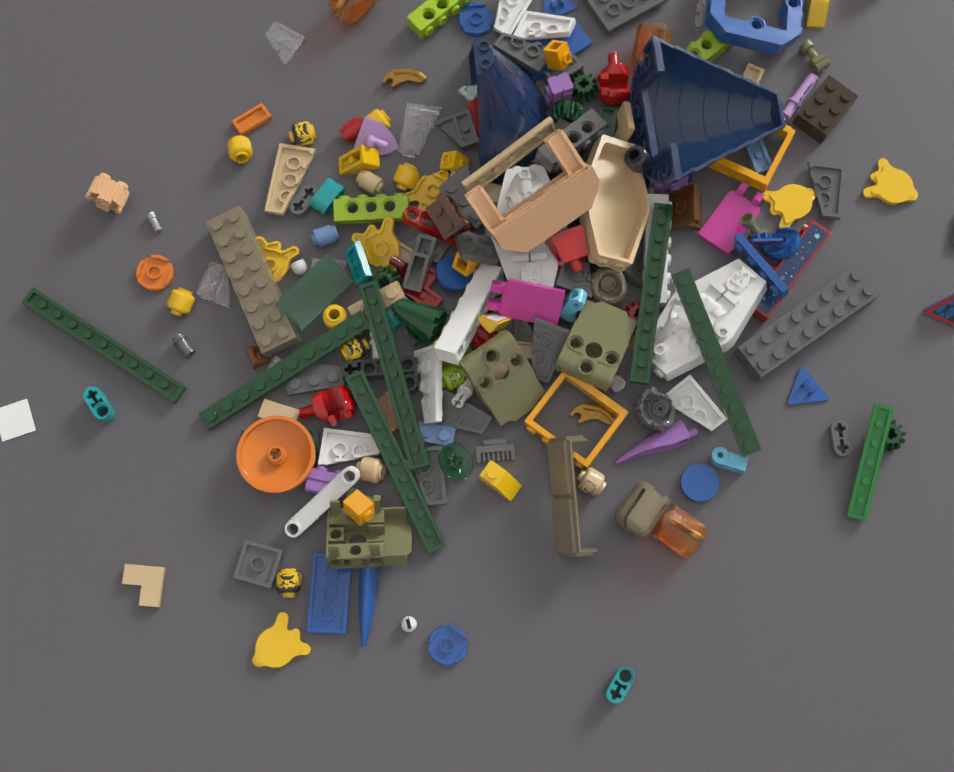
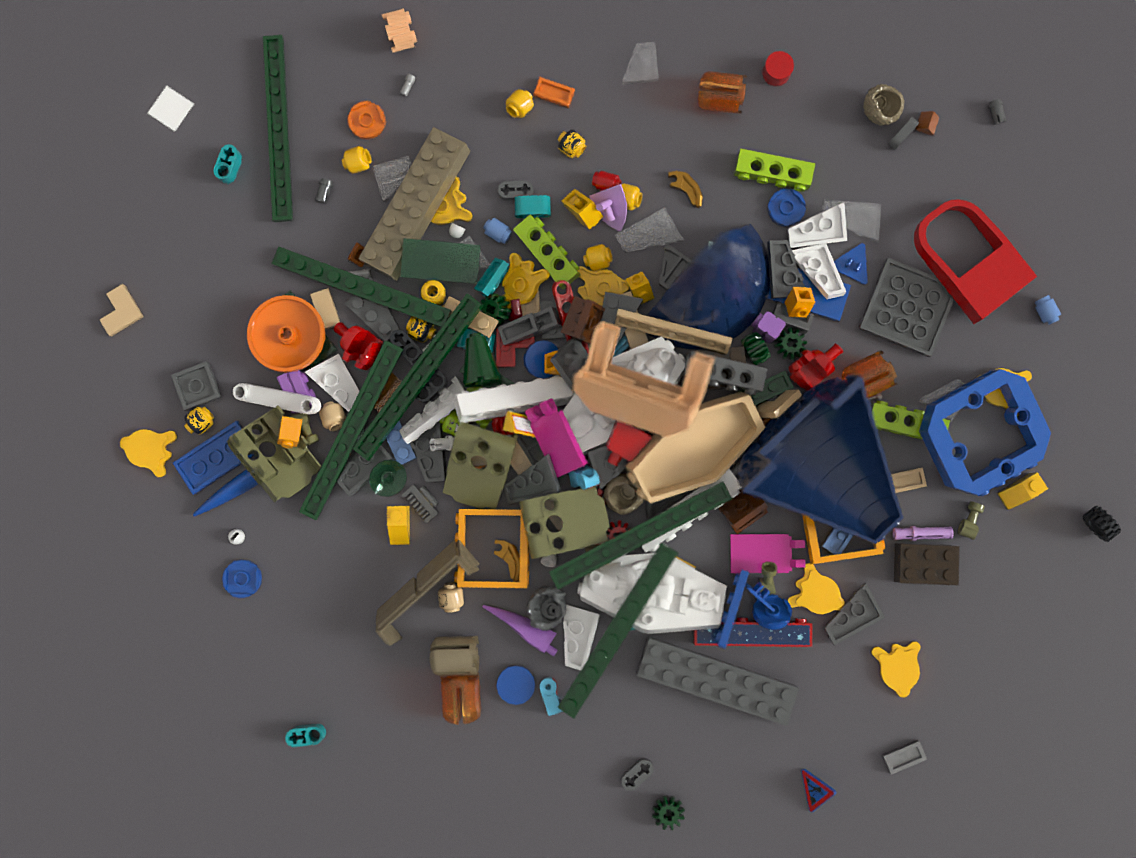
camera: 60 degrees right, 10 degrees up
tan wing [264,143,316,216] -> none
tan brick [356,169,384,195] -> none
black head [624,145,651,173] -> none
blue piece [787,367,829,405] -> none
green tile [846,403,894,521] -> none

